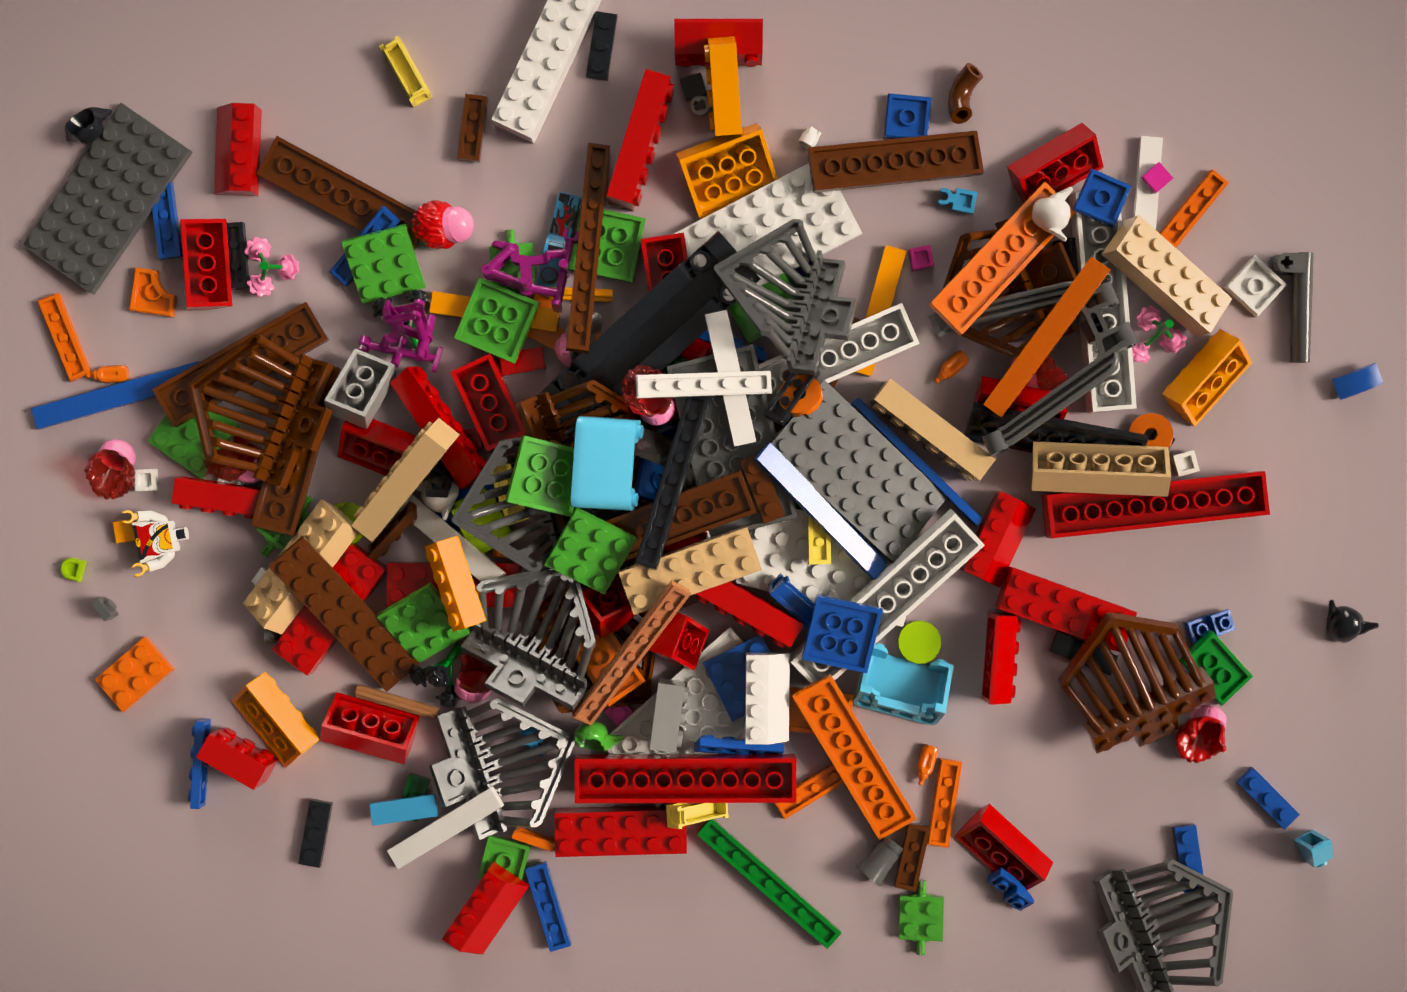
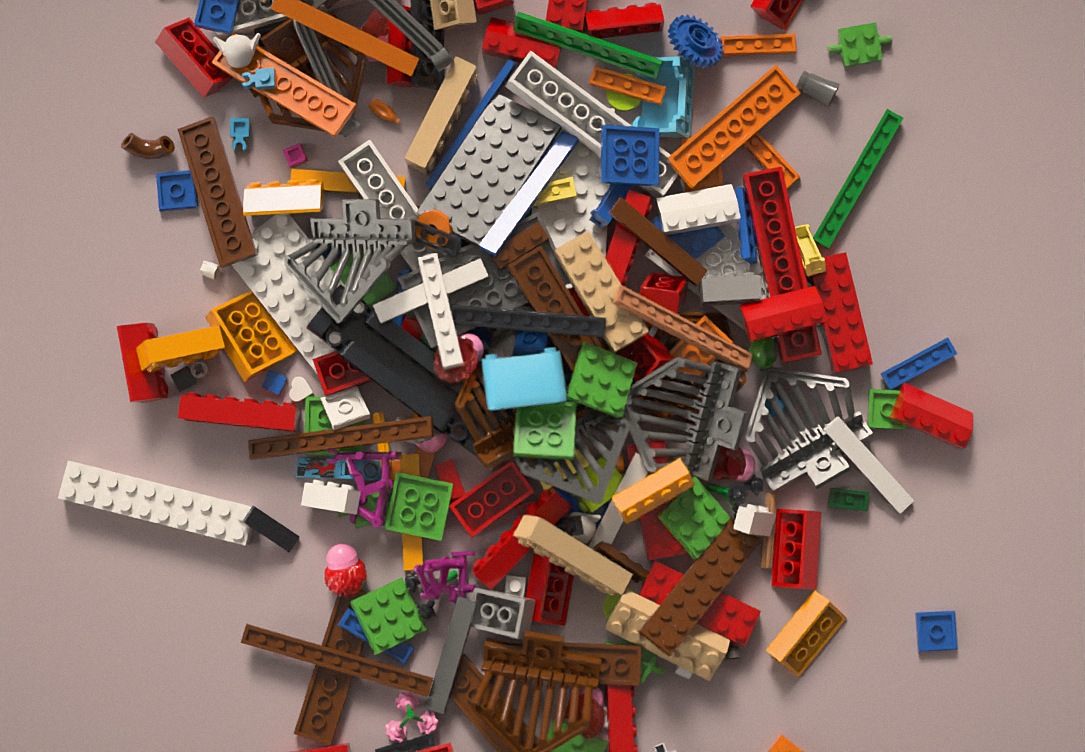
camera: 90 degrees left, 5 degrees down
blue plate [188,718,211,809] -> none
red brick [196,727,278,790] -> none
black plate [298,799,333,868] -> none
dark azure tile [369,793,439,826] -> none
light yellow container [379,36,433,107] -> none
reddish brown plate [457,93,488,163] -> none
orange tile [512,826,555,852] -> none
black plate [586,11,618,81] -> none
dark pink plate [604,705,634,727] -> none
reddish brown plate [894,823,931,892] -> none
orange piece [917,744,938,785] -> none
none -> reddish brown plate [241,624,434,697]
none -> dark azure plate [242,68,276,90]
none -> black tile [242,505,300,552]
none -> slope [243,179,325,216]
none -> blue tile [262,370,287,395]
none -> white tile [289,377,313,402]
none -> white brick [301,480,361,515]
none -> white tile [321,386,370,430]
none -> dark grey tile [425,596,478,714]
none -> white plate [505,575,526,597]
none -> green plate [513,12,663,79]
none -> orange tile [589,65,667,106]
none -> reddish brown tile [608,197,708,286]
none -> blue gear [668,14,724,69]
none -> white brick [733,504,776,536]
none -> red slope [740,286,828,343]
none -> blue tile [915,611,958,652]

